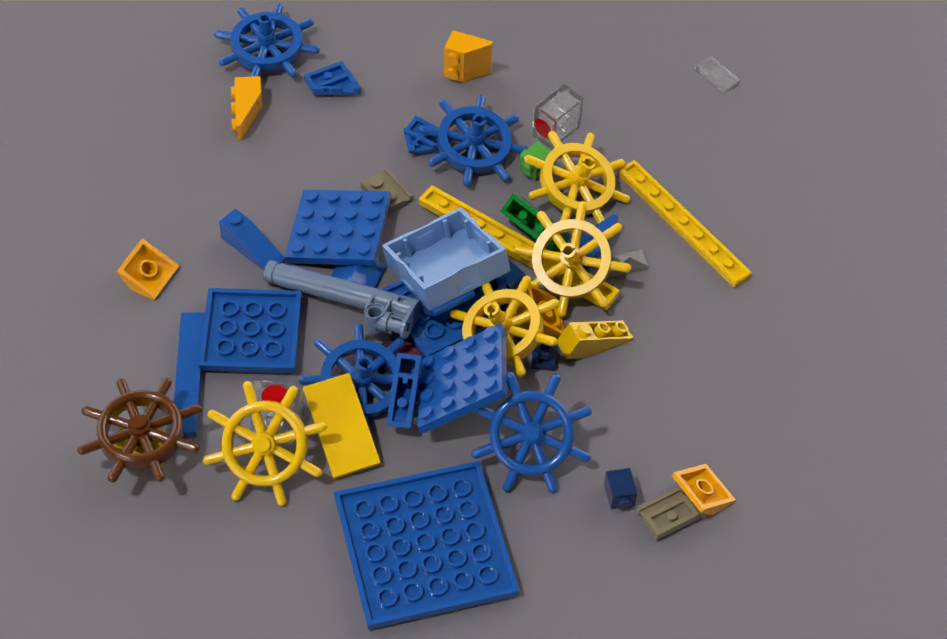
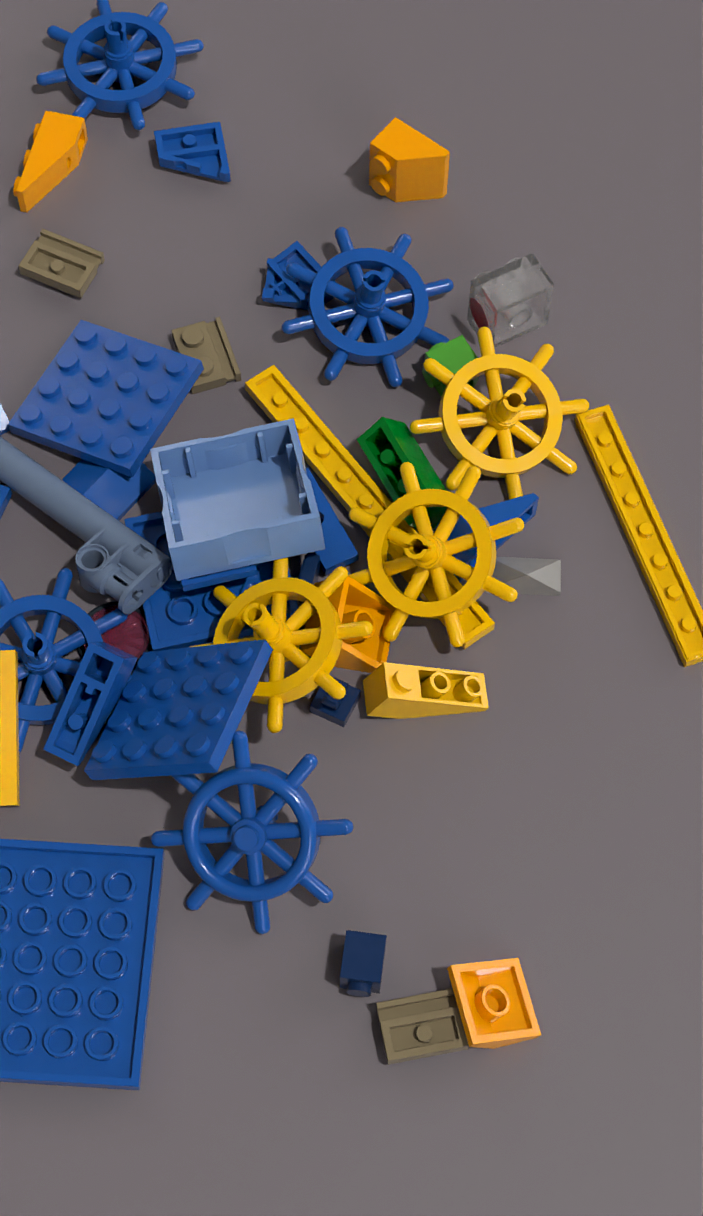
camera: 20 degrees right, 10 degrees up
none -> dark tan plate [18,228,105,298]

